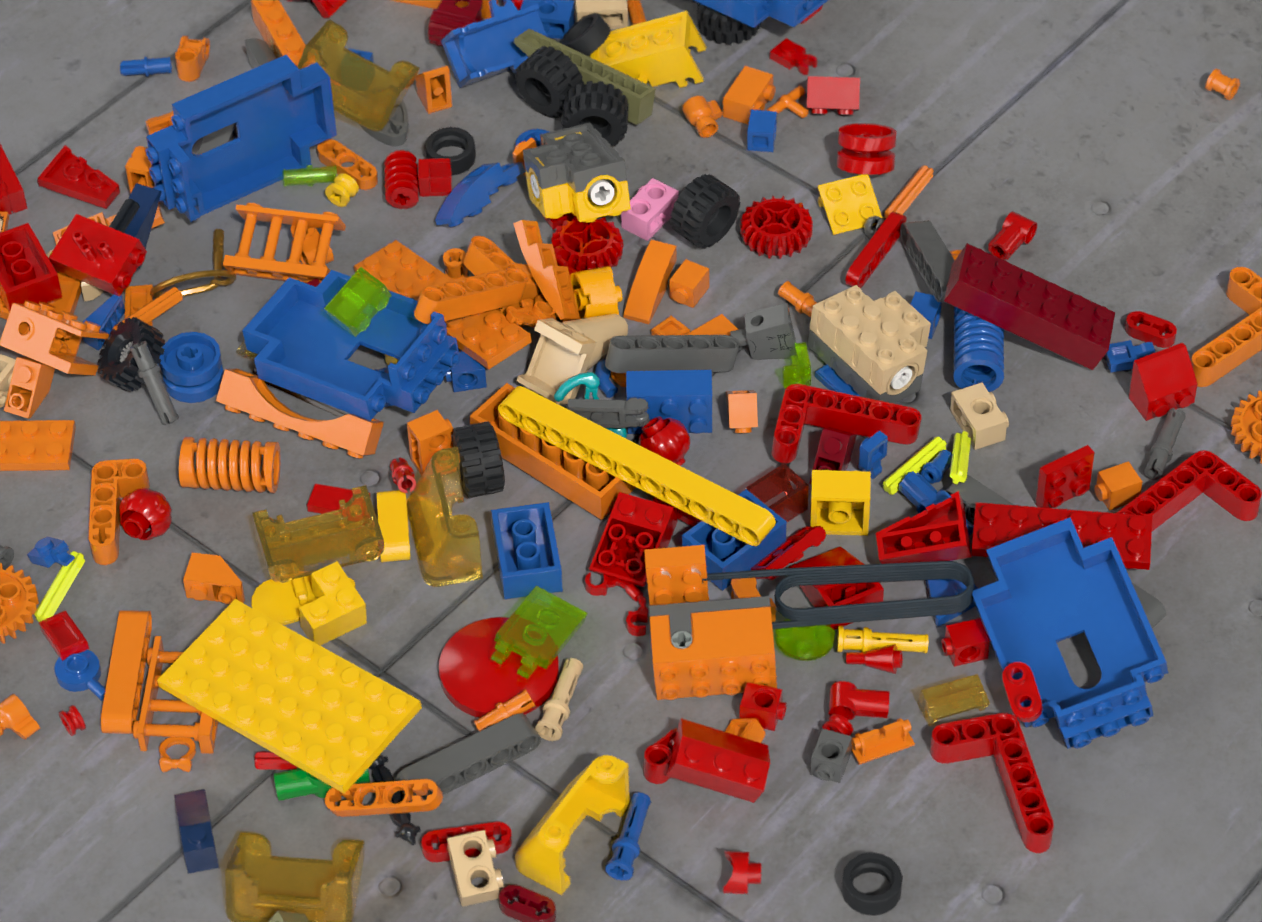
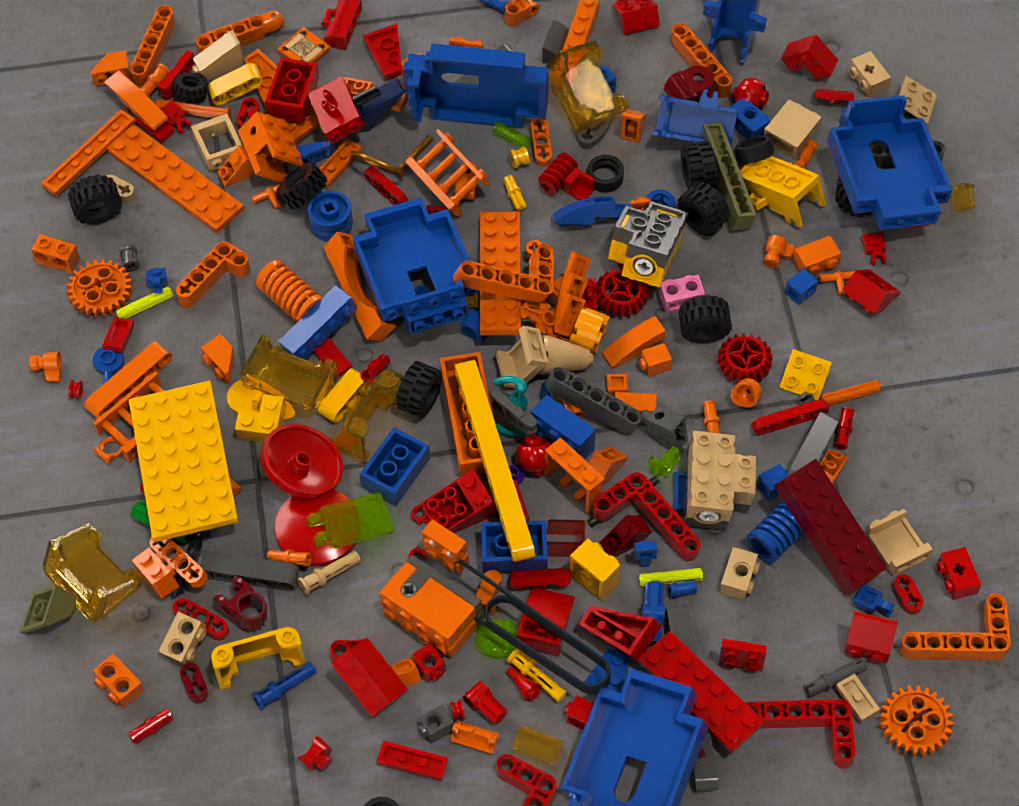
camera: 40 degrees right, 10 degrees up
orange axle [112,287,183,330] -> none
red plant [119,488,172,541] -> none
dark grey pin [129,341,179,425] -> none
dark blue slope [174,789,219,874] -> none
clear neon green brick [324,267,392,337] -> none
orange brick [407,410,454,479] -> none
red wheel [837,123,896,175] -> none
neon yellow axle [950,431,971,485] -> none
red piece [988,211,1038,260] -> none
red plate [1002,662,1043,722] -> none
orange brick [1094,461,1143,511] -> none
none -> orange brick [132,548,179,599]
none -> dark red piece [213,576,267,633]
none -> orange piece [251,184,281,209]
none -> red dish [260,424,343,499]
none -> brick [278,285,357,364]
none -> red beam [363,166,408,205]
none -> red plate [377,740,448,781]
none -> yellow axle [503,175,526,211]
none -> orange window [545,437,605,515]
none -> orange piece [731,378,762,408]
none -> red pin [834,407,855,450]
none -> tan plate [835,674,880,723]
none -> tan panel [866,509,933,576]
none -> red brick [937,547,981,600]

